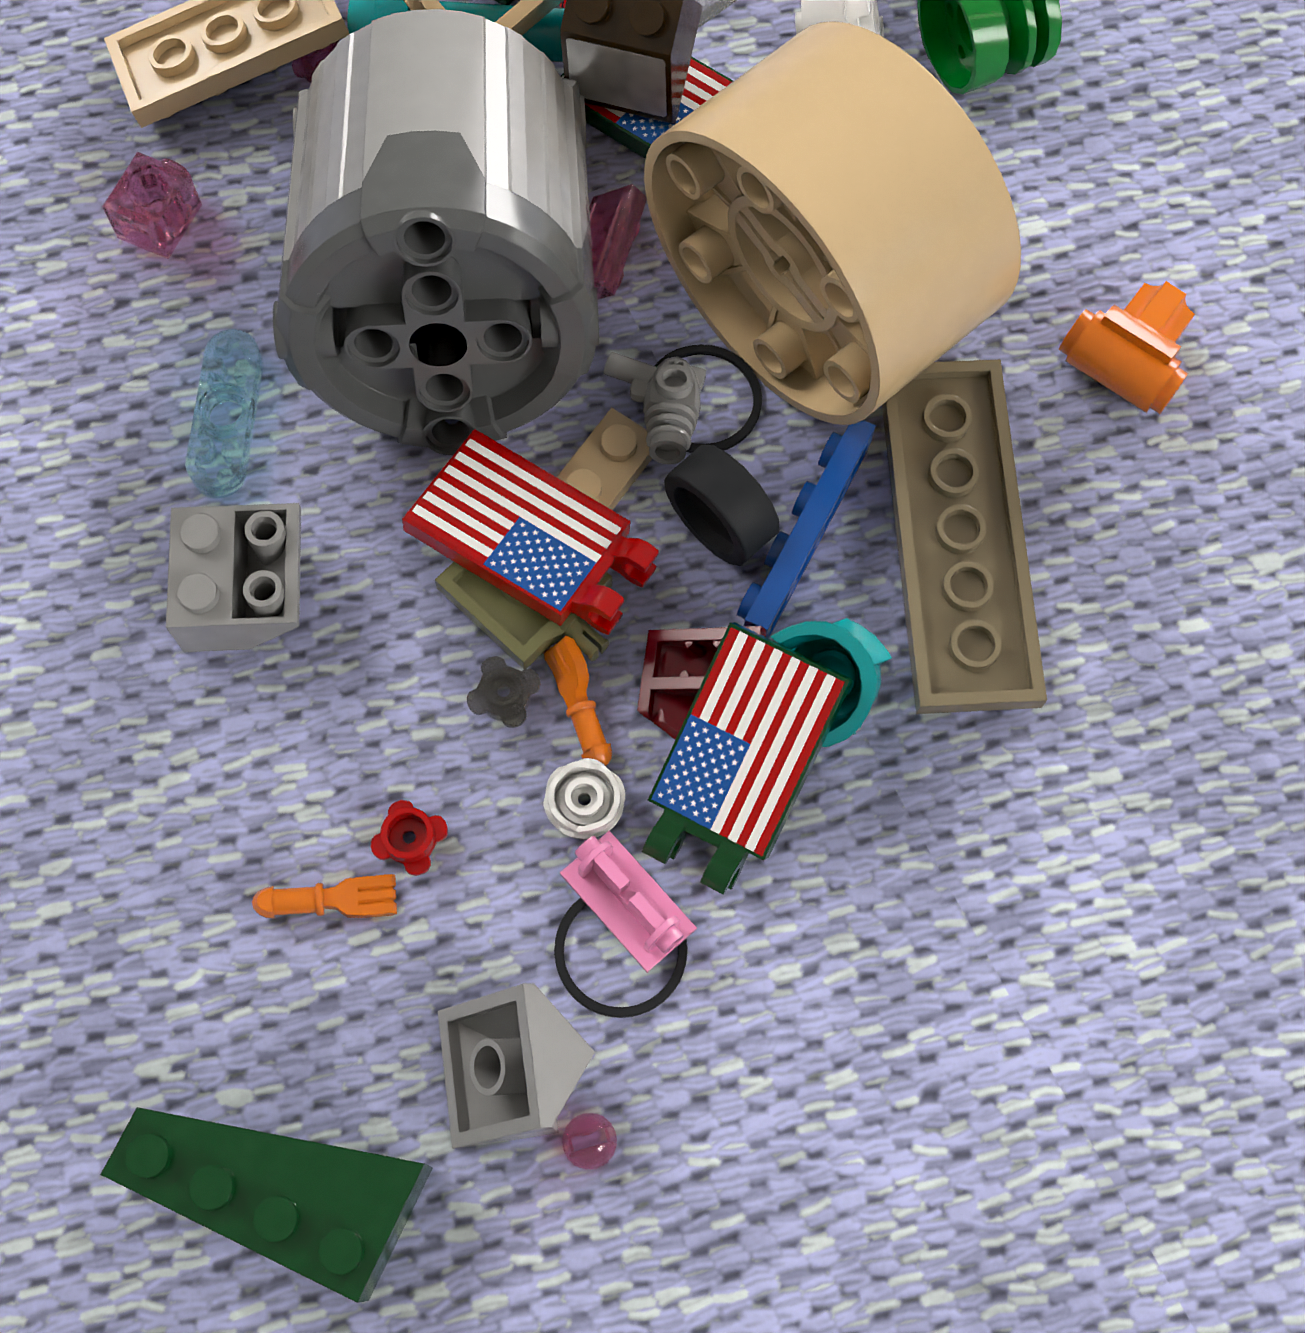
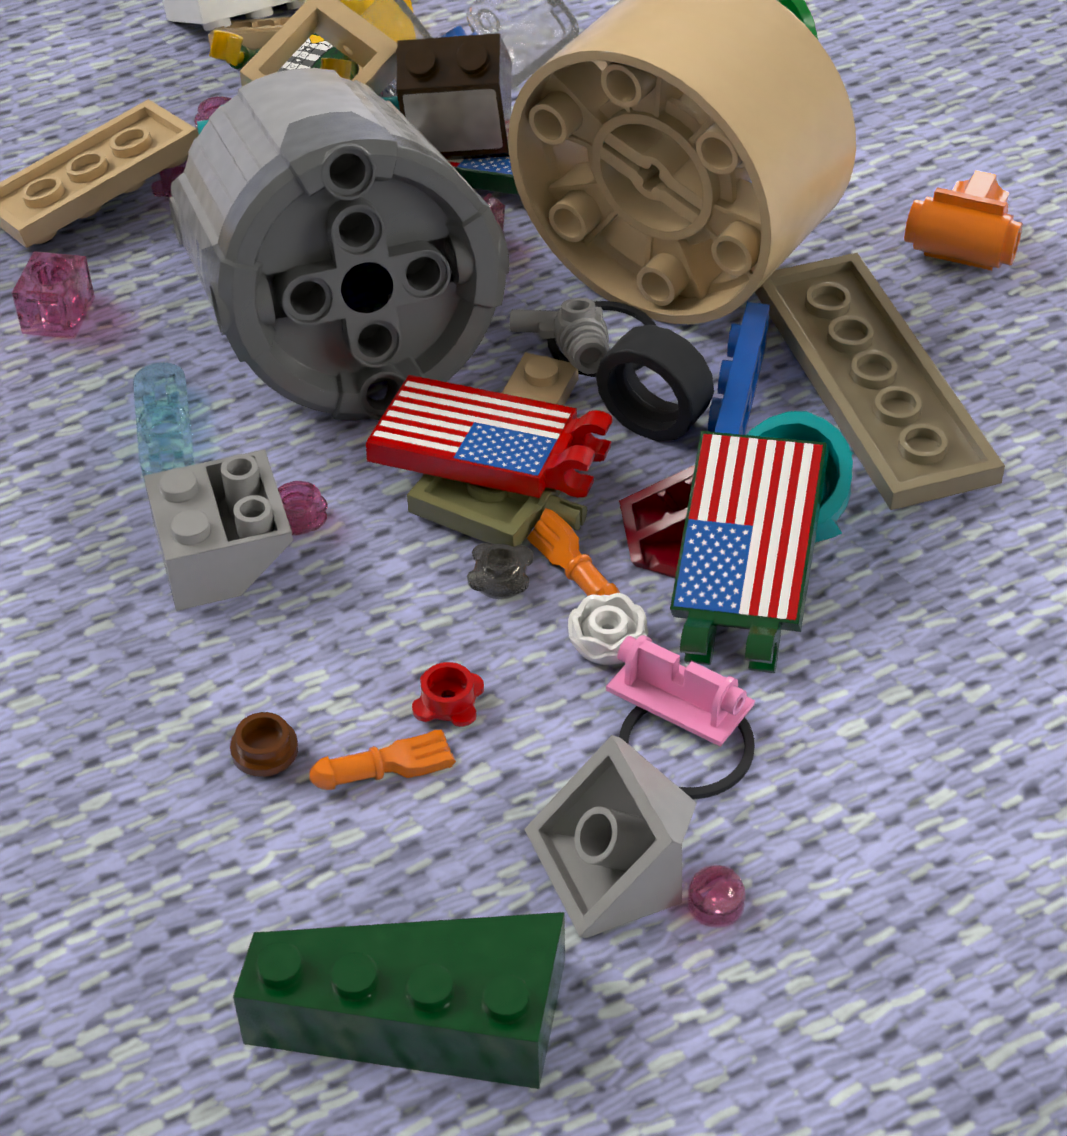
camera: 10 degrees left, 25 degrees down
none -> reddish brown plate [230,712,299,777]
none -> clear pink plate [278,481,328,535]

